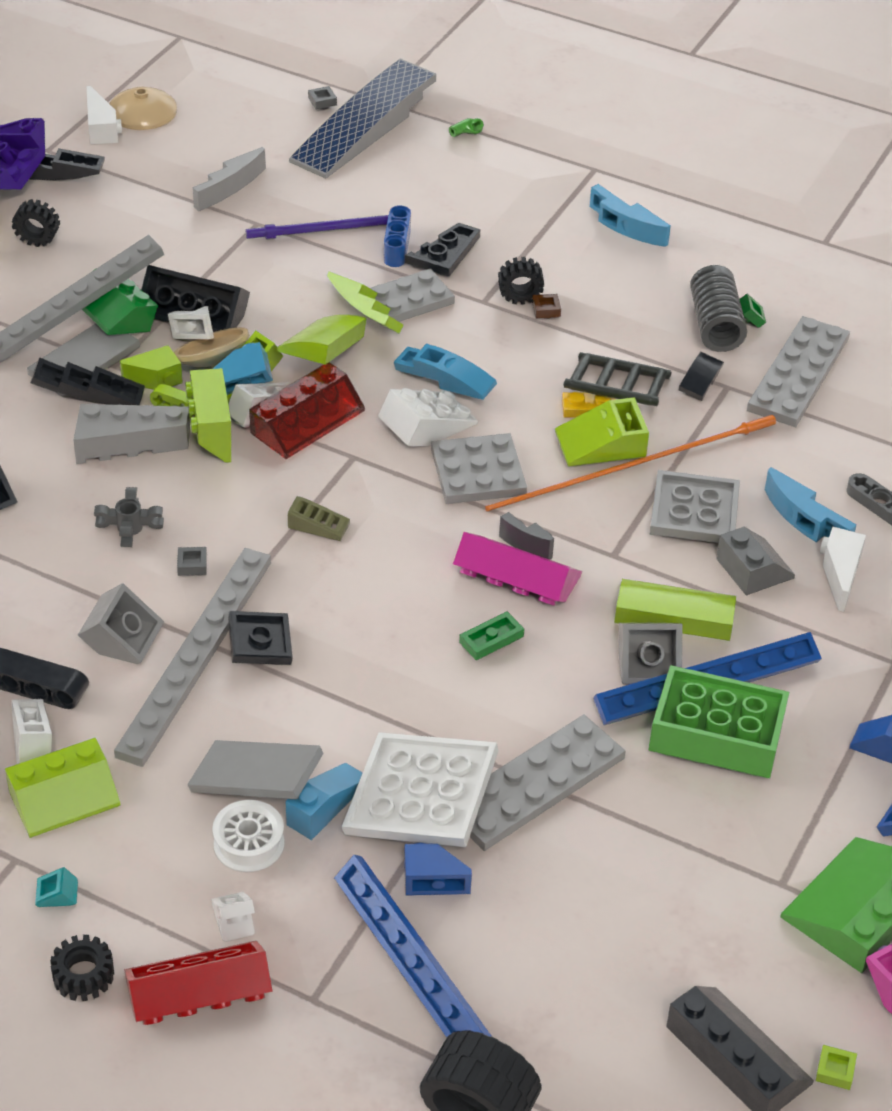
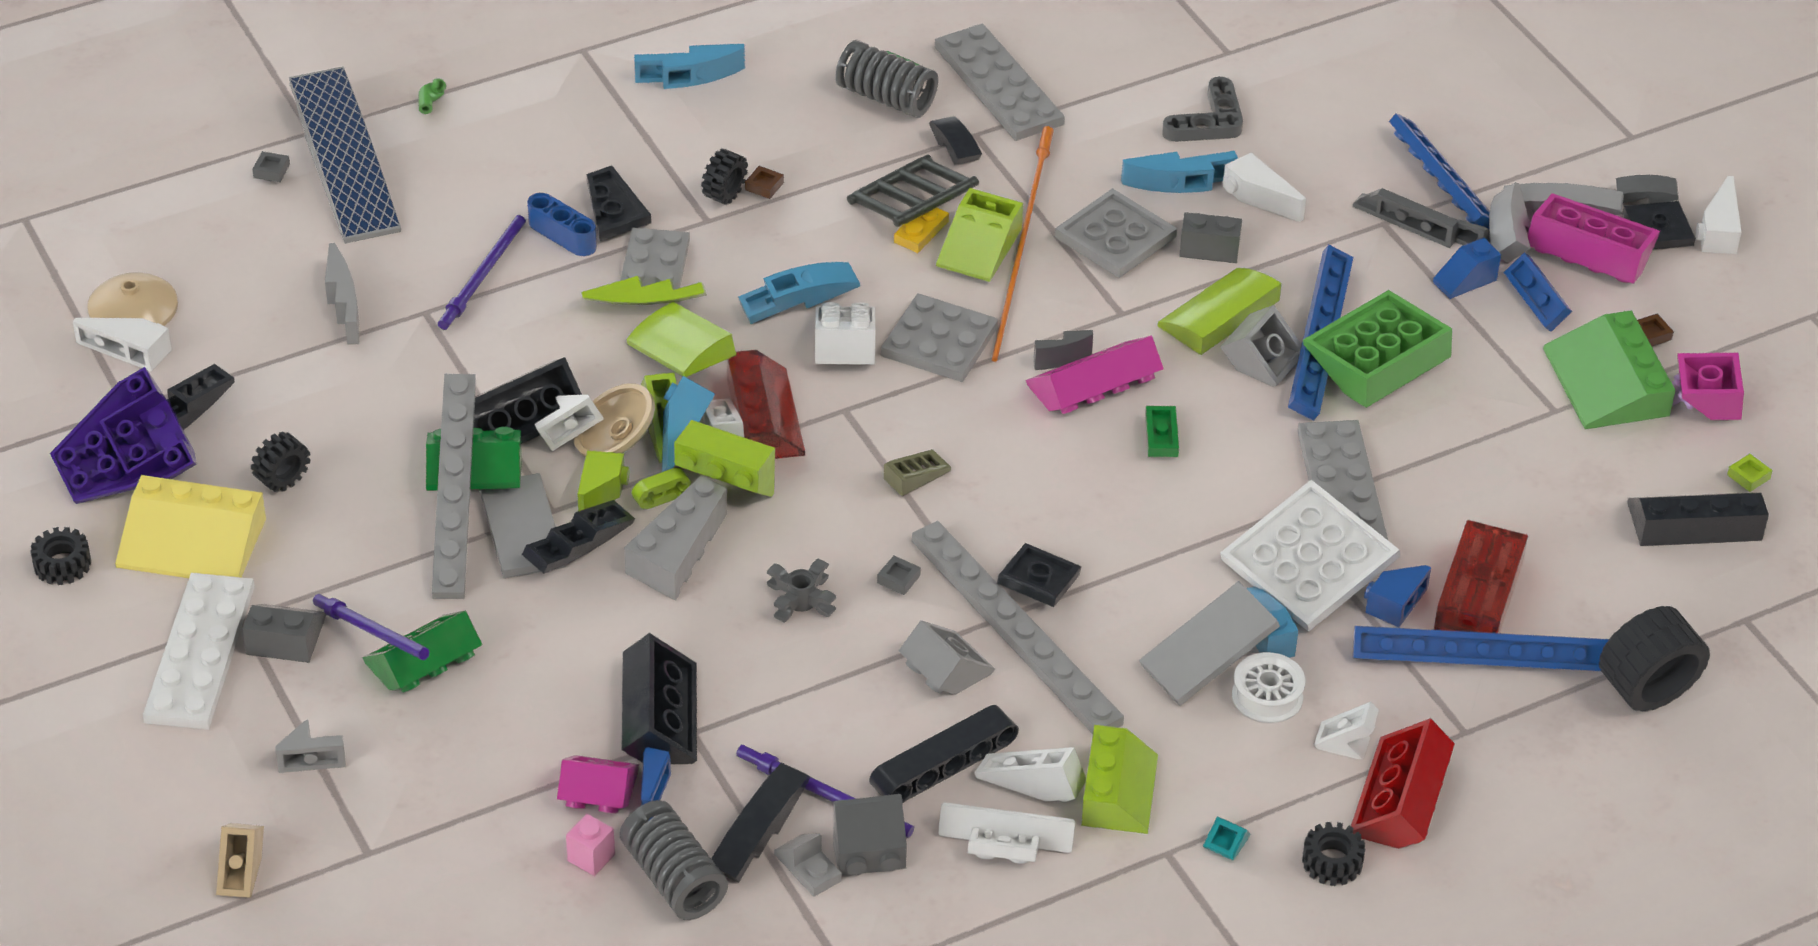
camera: 55 degrees left, 0 degrees up
none -> clear red brick [1433,519,1528,633]

